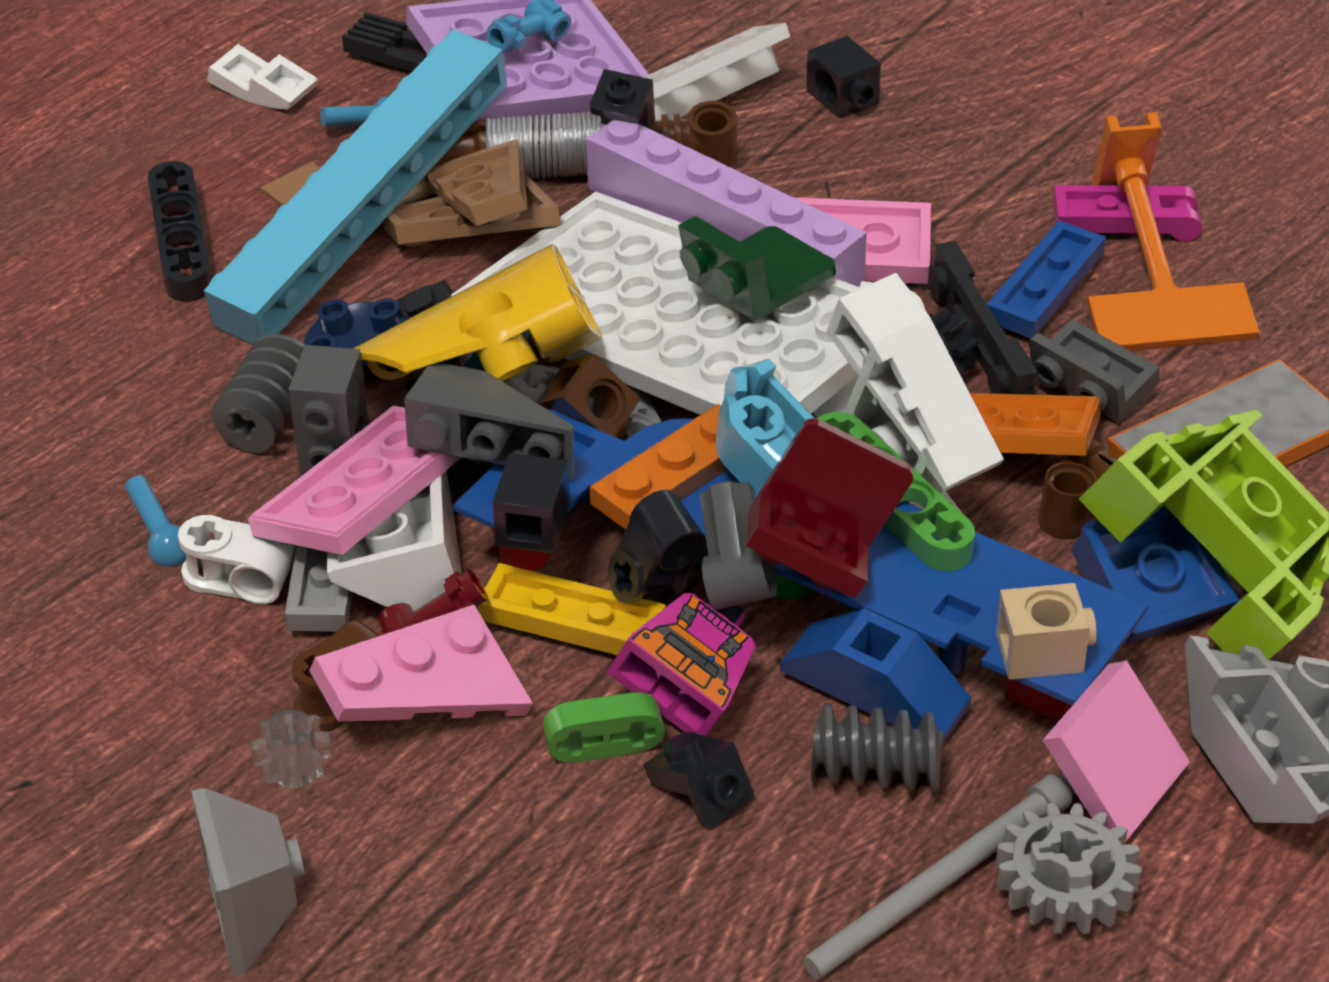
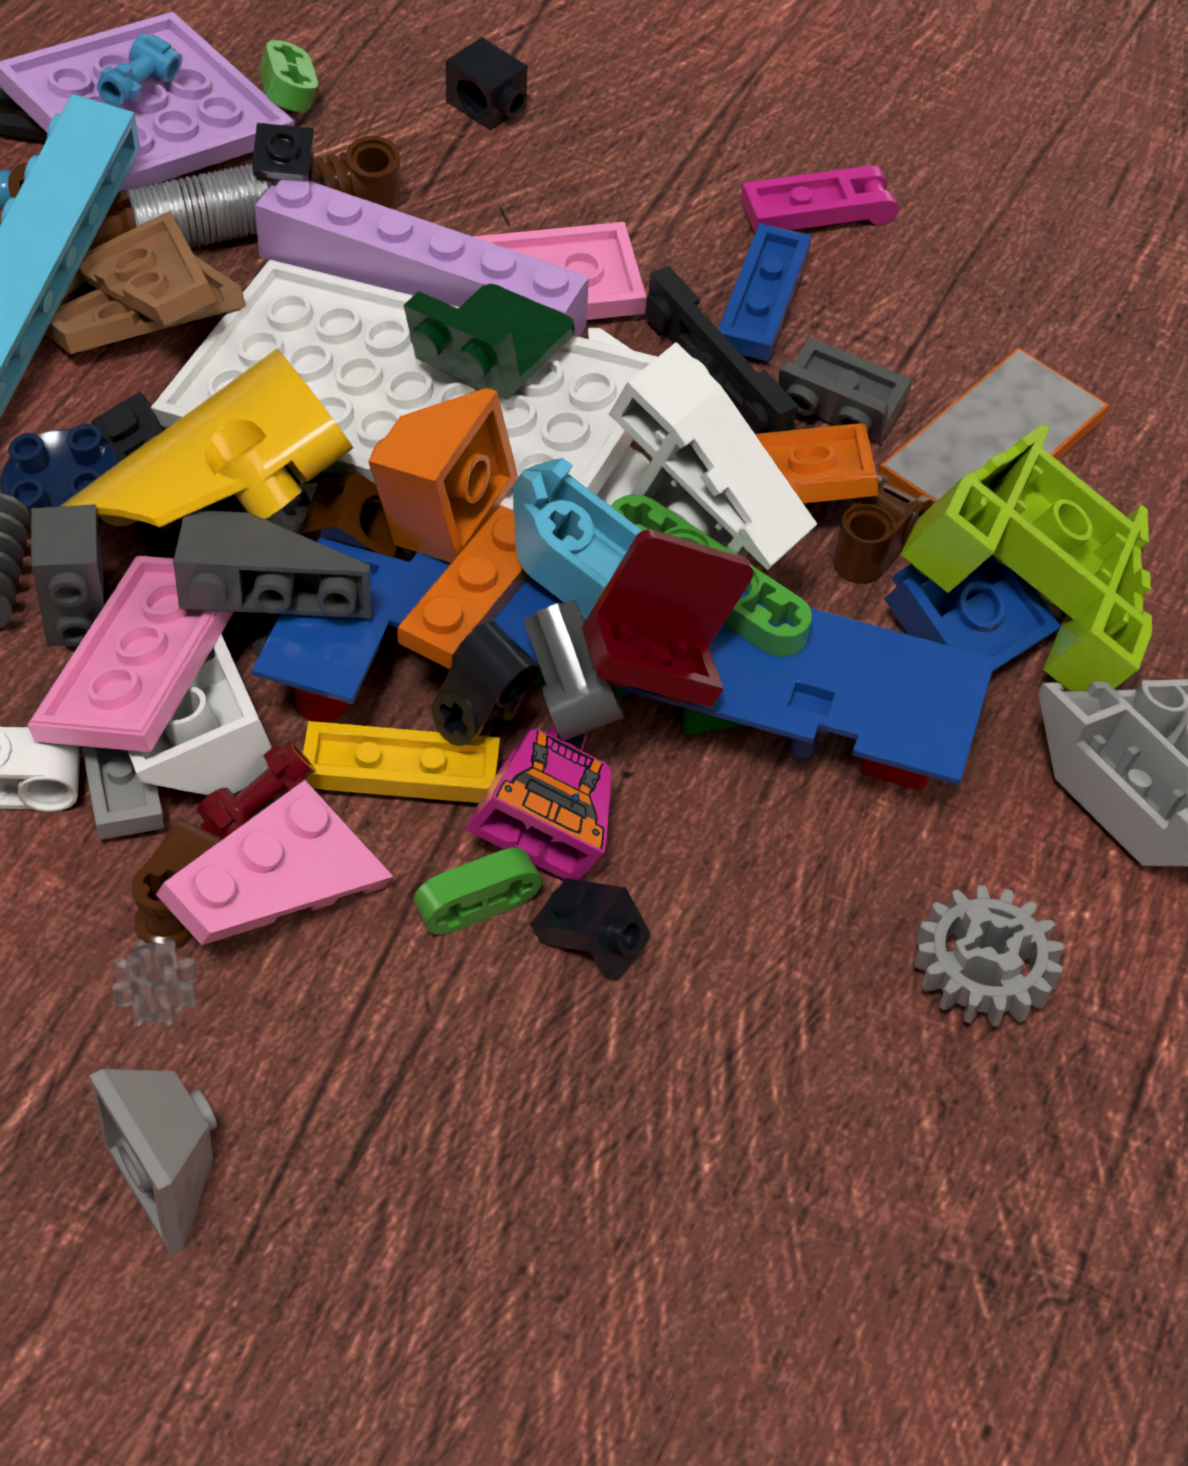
camera: 20 degrees left, 10 degrees up
black brick [492,453,570,553] -> none
white fence [644,23,791,121] -> none
blue slope [780,608,971,744] -> none
light grey bar [802,772,1076,980] -> none
dark grey piece [811,703,943,793] -> none
tan brick [996,583,1097,680] -> none
bright pink tile [1042,661,1190,841] -> none
orange piece [1087,112,1260,351] -> none
none -> bright green beam [258,40,318,112]
none -> orange slope [368,388,518,563]

